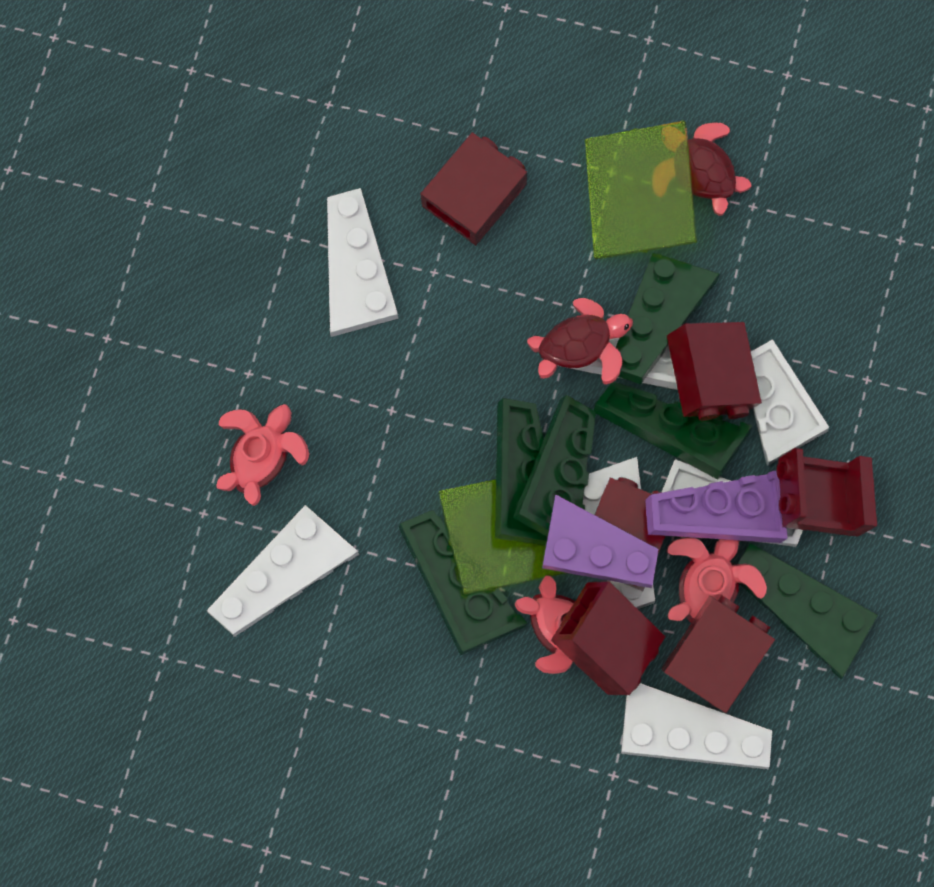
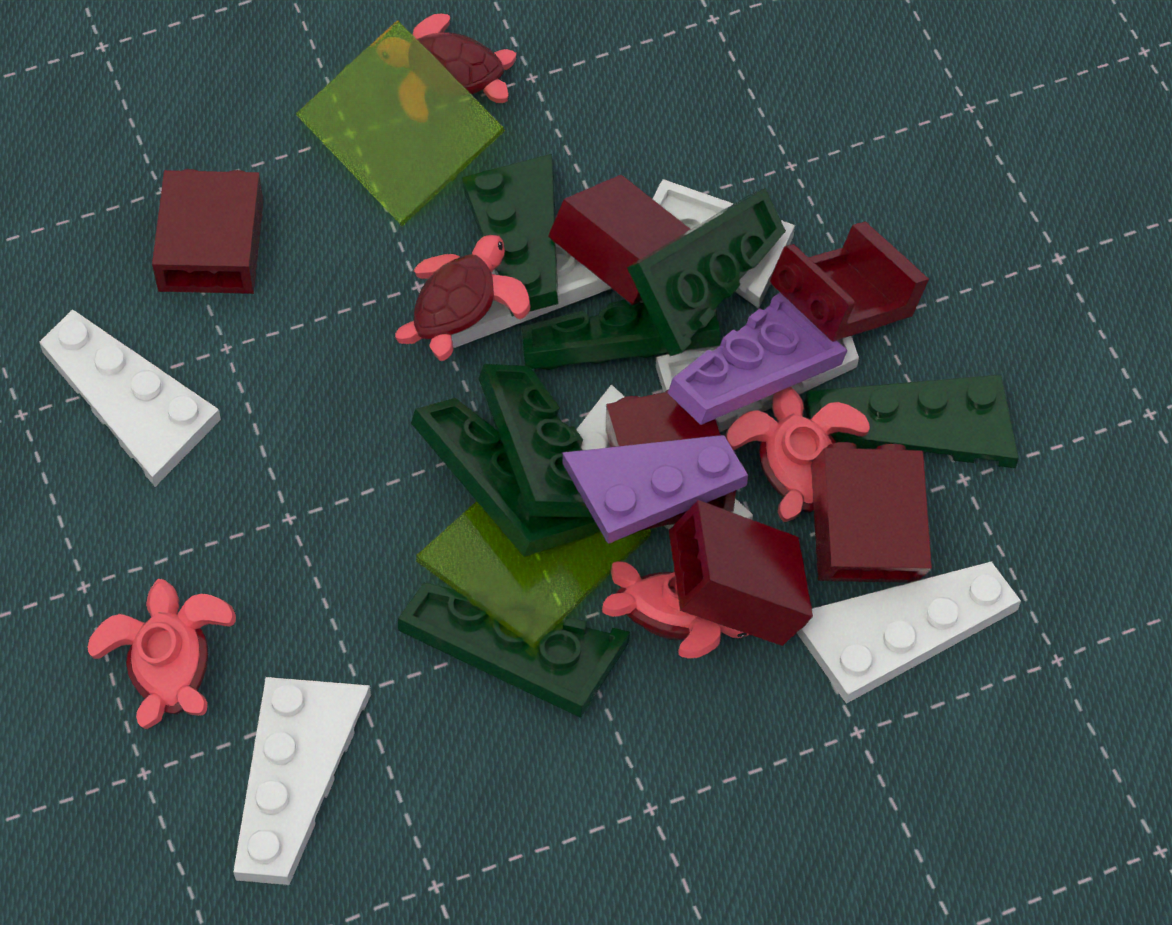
camera: 40 degrees left, 15 degrees down
none -> dark green wing [627,188,786,357]

